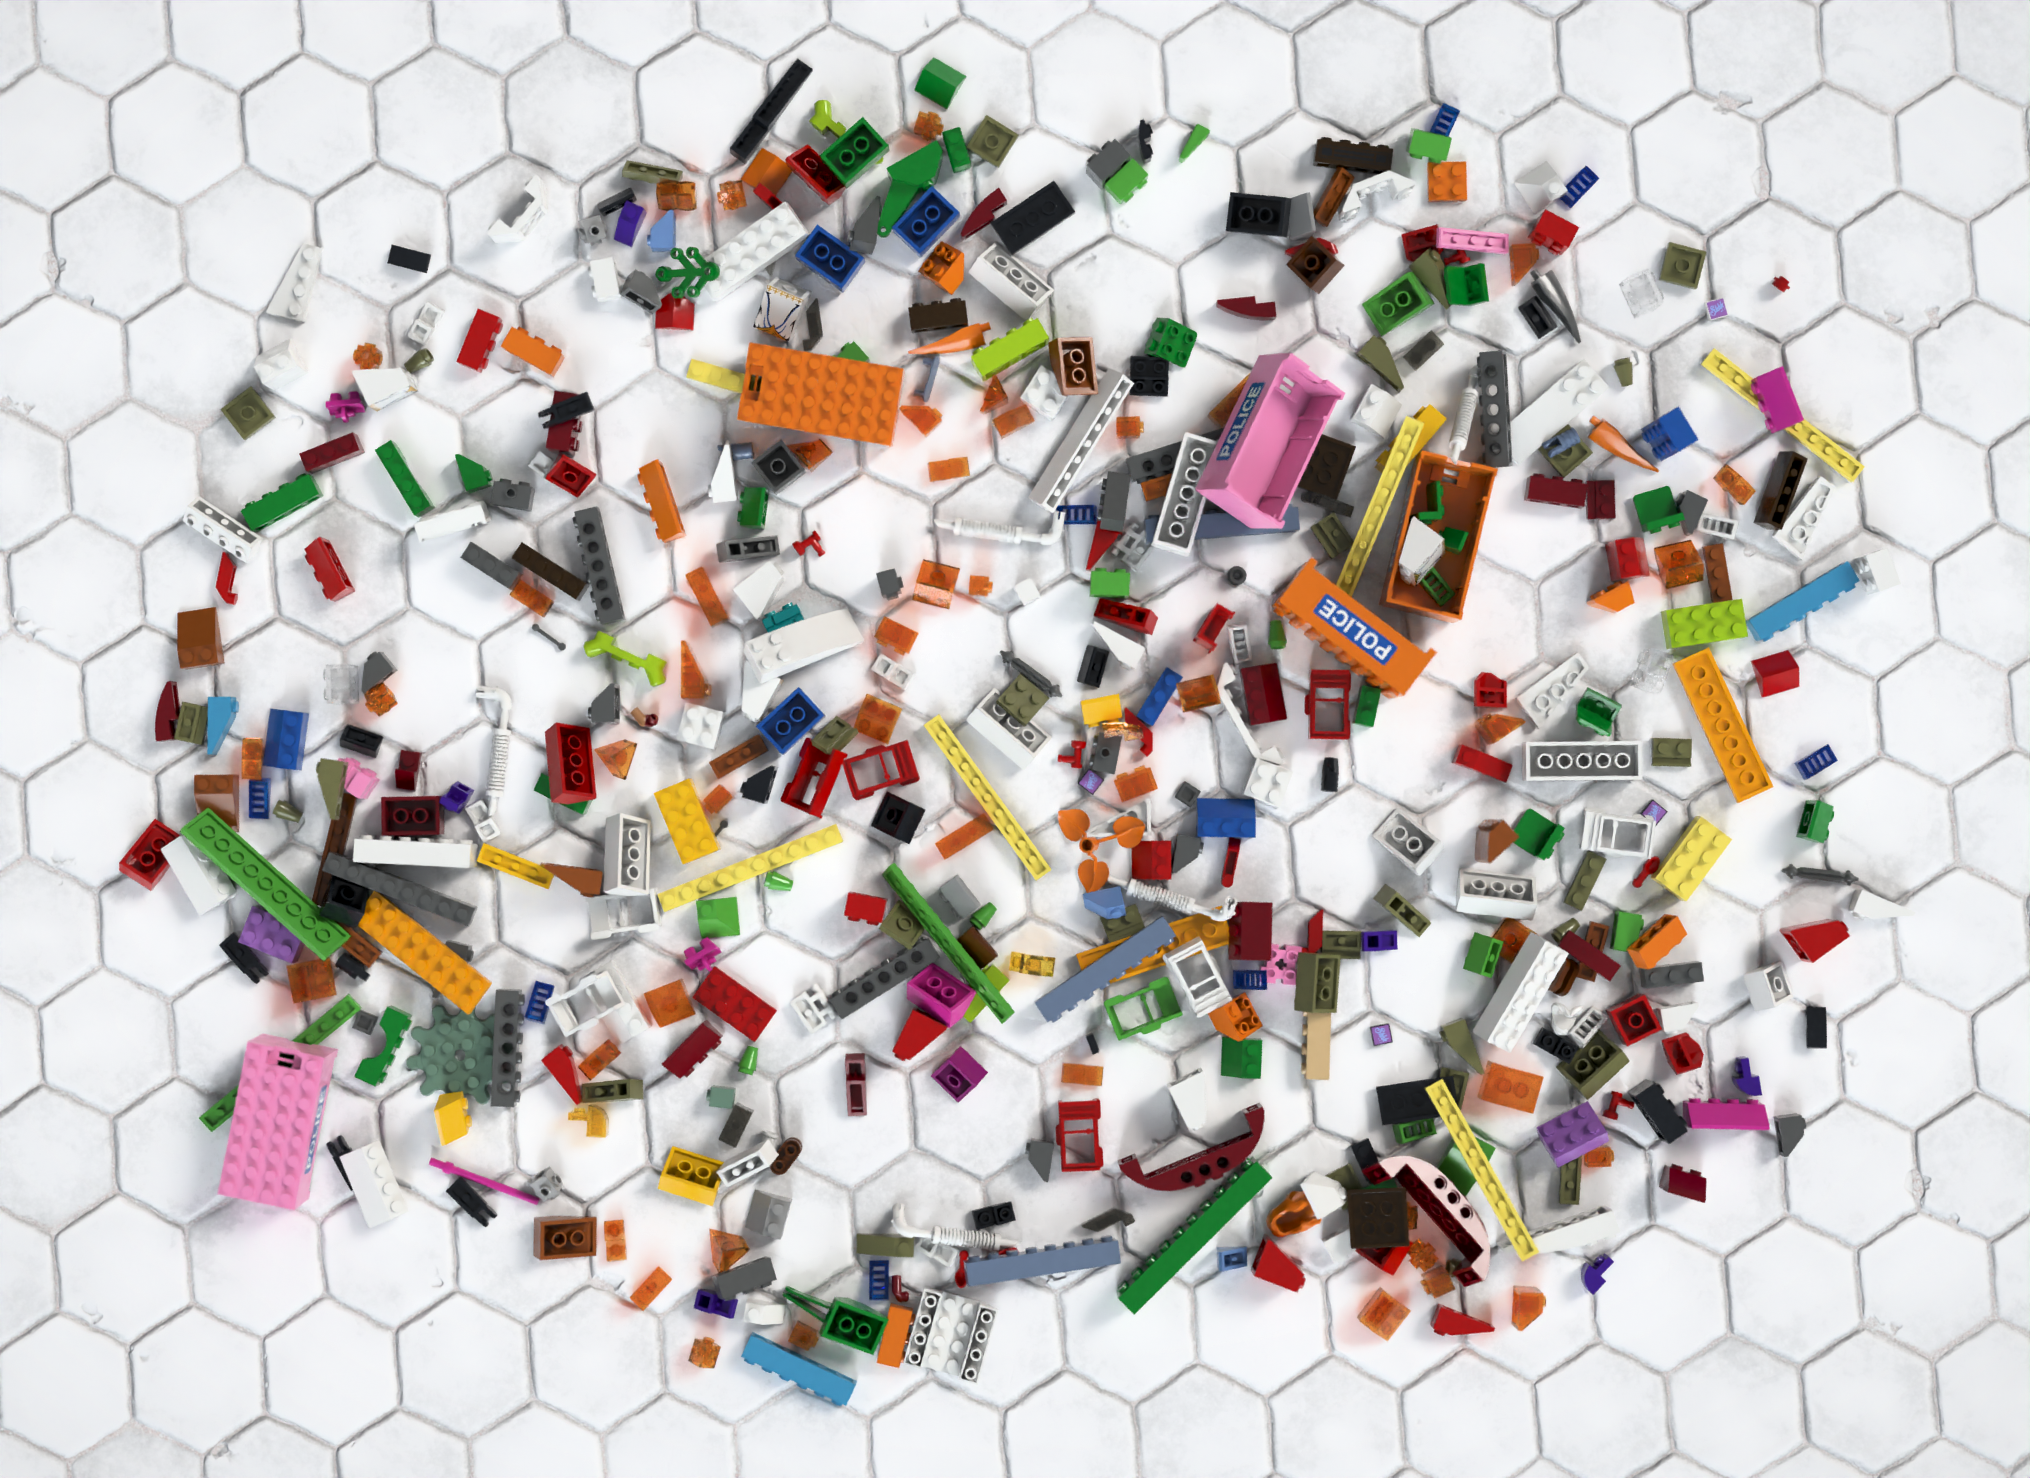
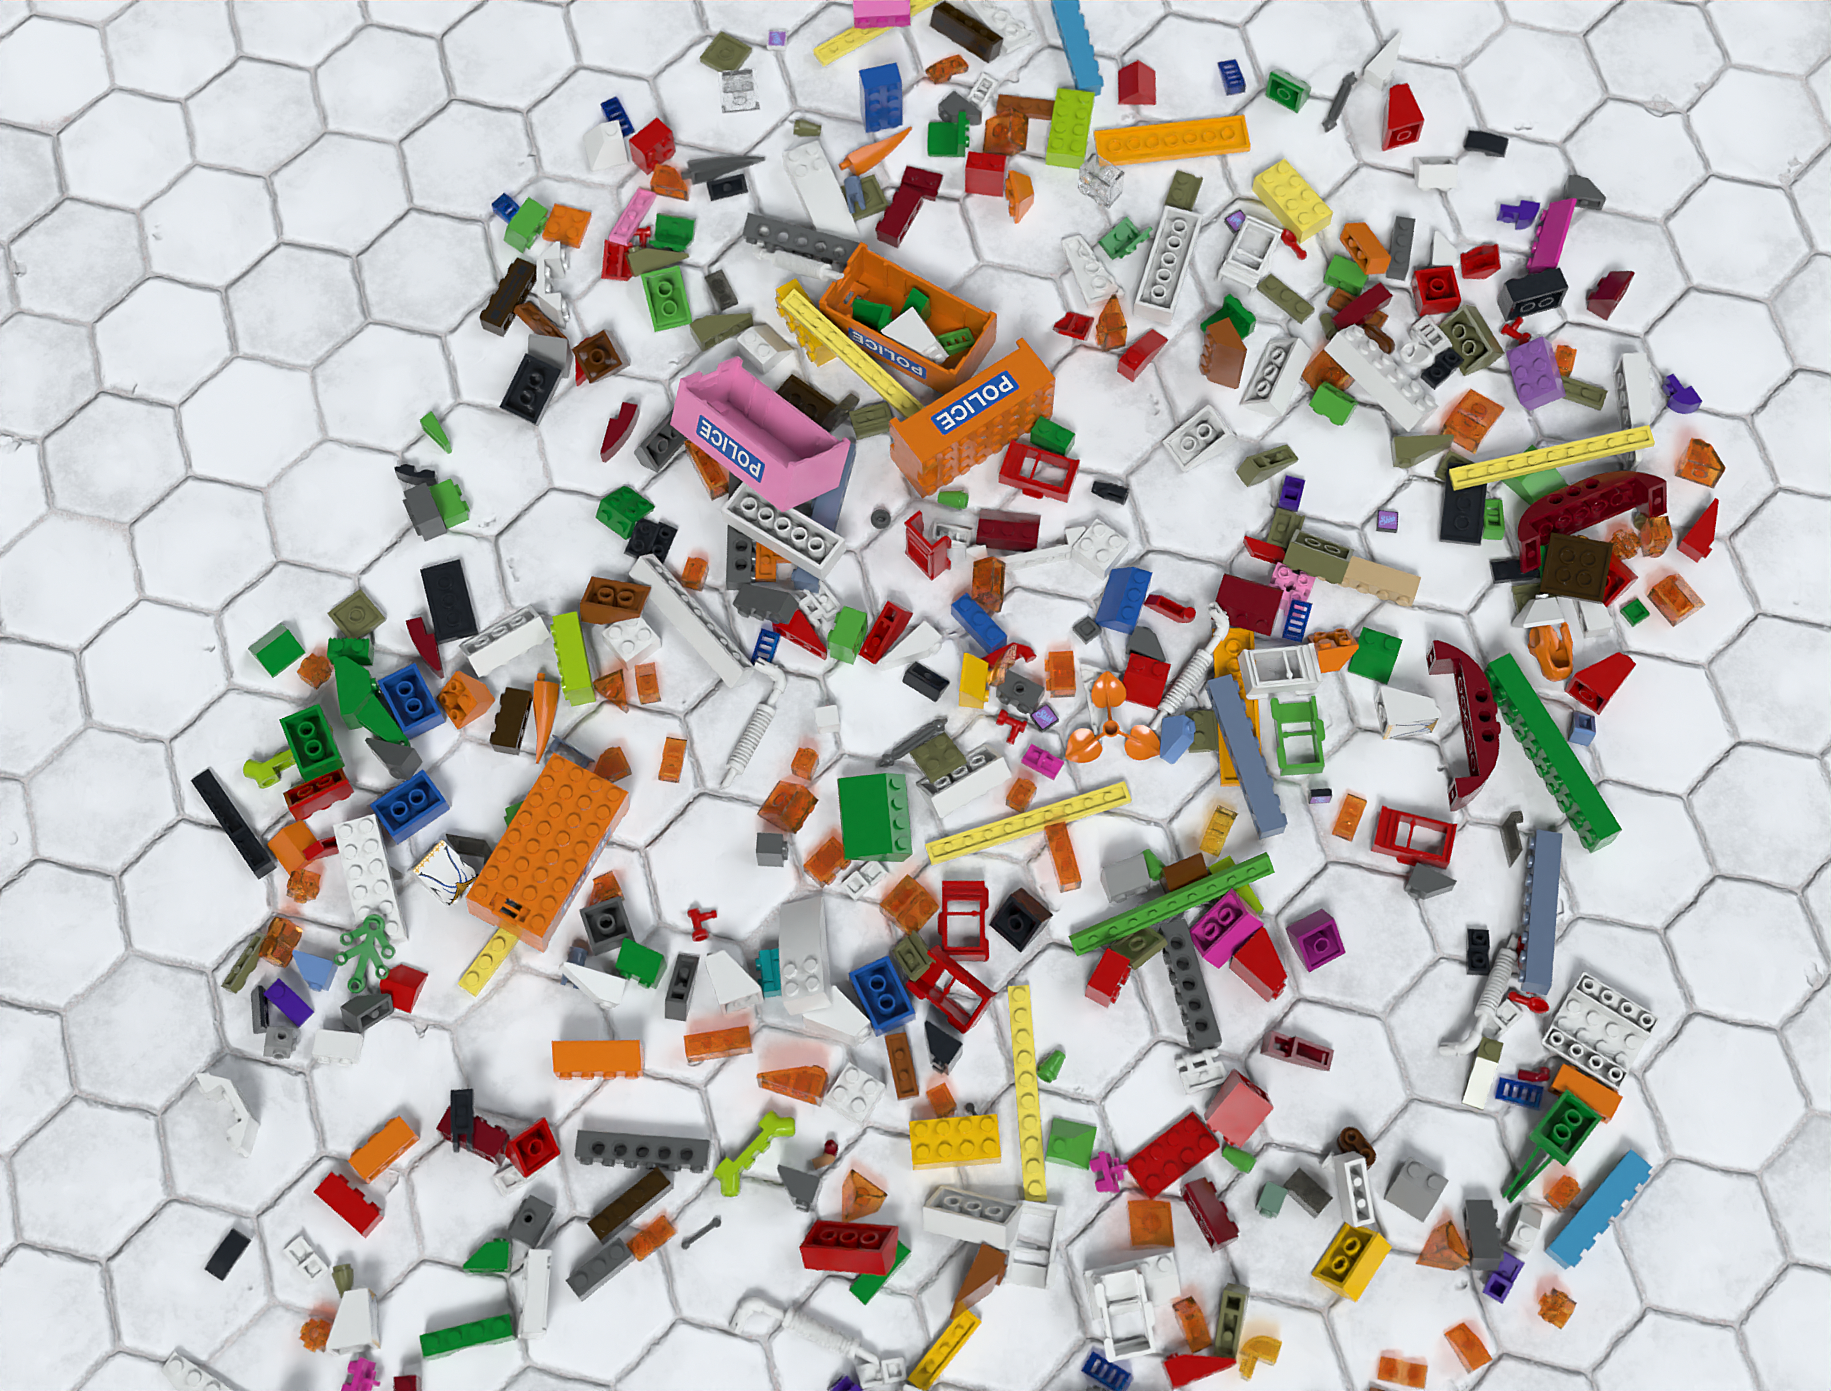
camera: 70 degrees left, 20 degrees down
none -> dark grey slope [634,408,688,473]
none -> green slope [837,773,913,862]
none -> clear orange brick [1005,777,1037,814]
none -> dark pink hips [1021,744,1064,781]
none -> slope [1204,1069,1274,1148]
none -> green tile [1620,598,1650,627]

